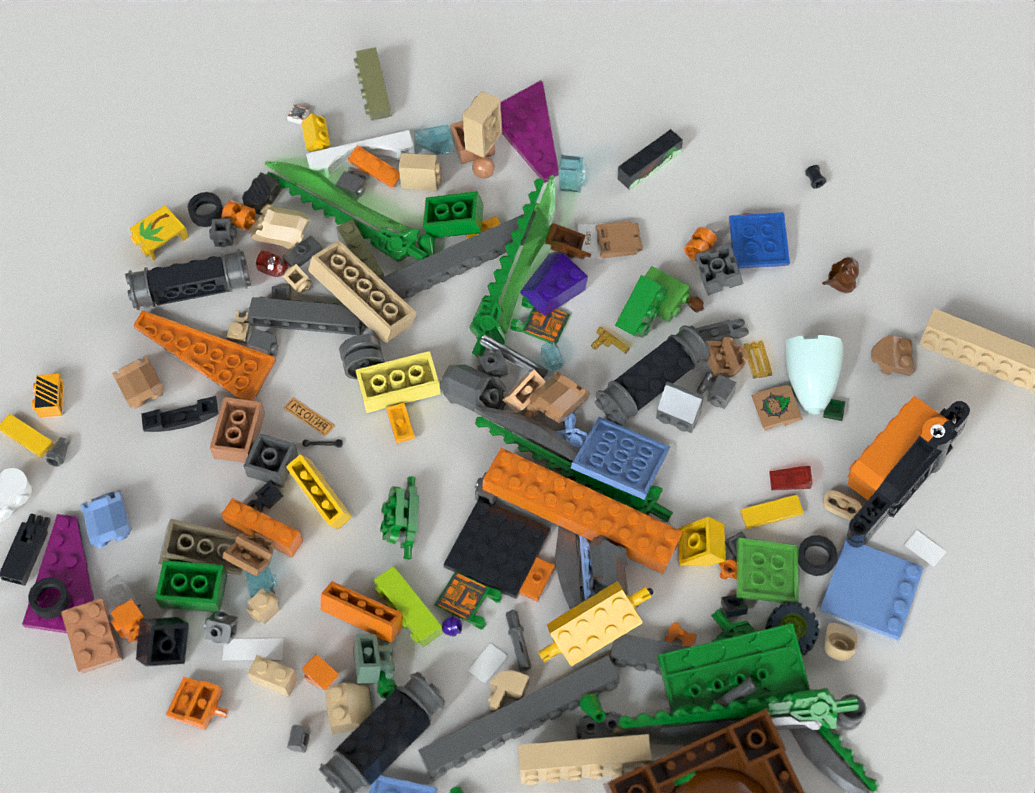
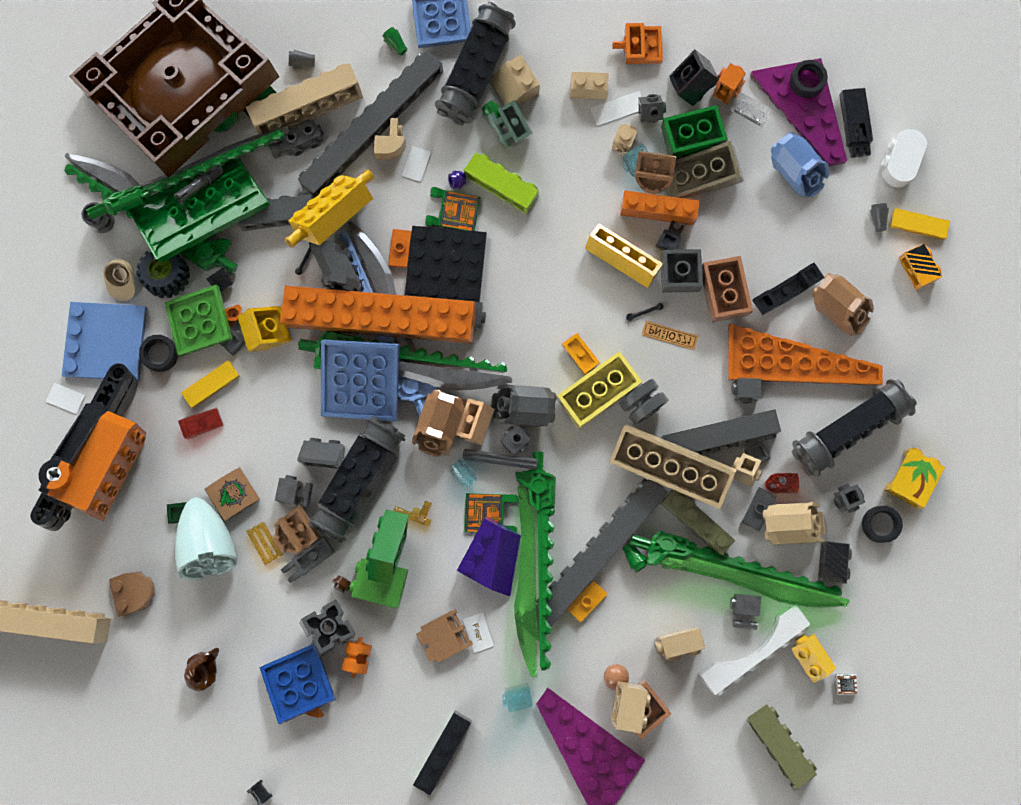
camera: 160 degrees right, 20 degrees up
nougat brick [61,598,123,673] -> none
orange wheel [222,200,256,231] -> none
tan plate [227,311,250,343] -> none
dark grey brick [287,725,310,753] -> none
orange slope [302,655,339,690] -> none
orange brick [320,581,403,643] -> none
orange plate [348,145,400,189] -> none
green piece [380,476,419,560] -> none
clear light blue slope [414,124,454,155] -> none
green brick [423,191,484,239] -> none
dark grey axle [505,610,532,671] -> none
reddish brown bracket [545,223,591,260] -> none
green cone [580,693,606,723] -> none
orange piece [665,622,696,647] -> none
tan plate [823,491,862,521] -> none

